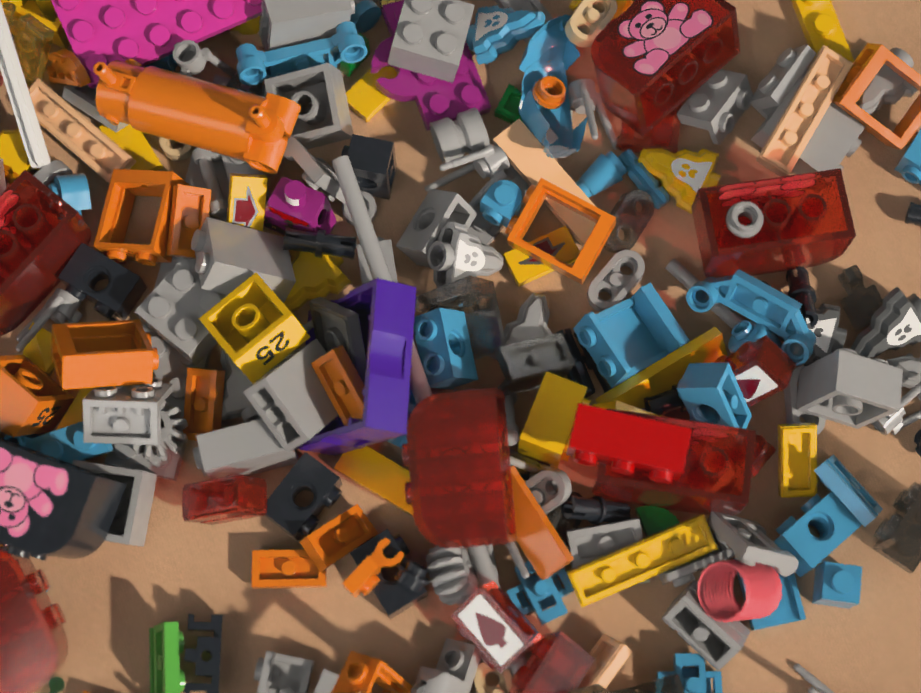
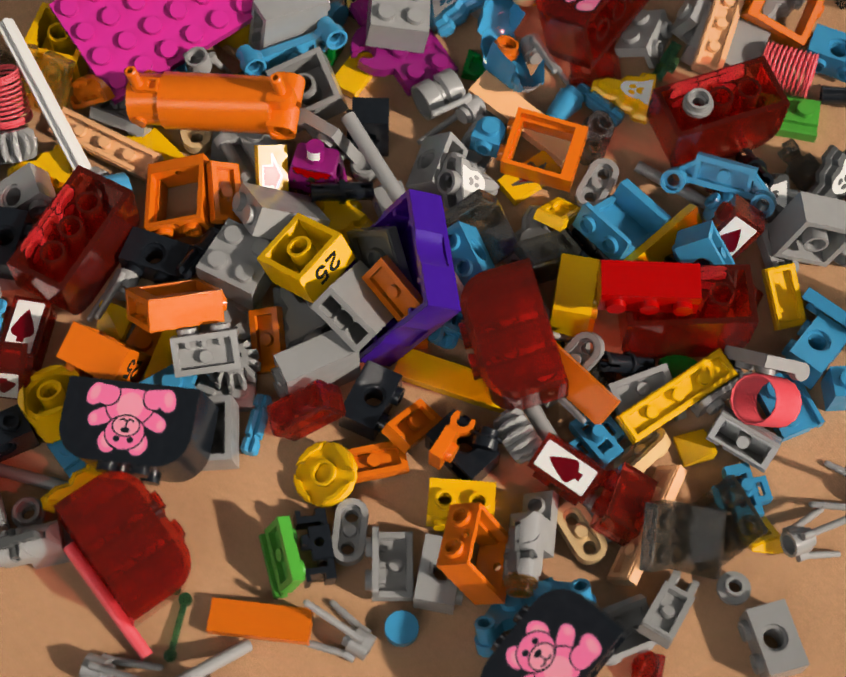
camera: 15 degrees left, 10 degrees down
none -> black axle [175,227,220,280]
none -> dark azure axle [240,393,273,456]
none -> yellow tile [293,441,358,508]
none -> light grey plate [332,498,369,566]
none -> yellow brick [426,477,496,532]
none -> yellow tile [533,196,581,232]
none -> tan plate [613,427,671,480]
none -> clear green plate [652,40,682,81]
none -> yellow slope [673,429,718,467]
none -> coral piece [755,41,819,99]
none -> bright green plate [756,91,821,143]

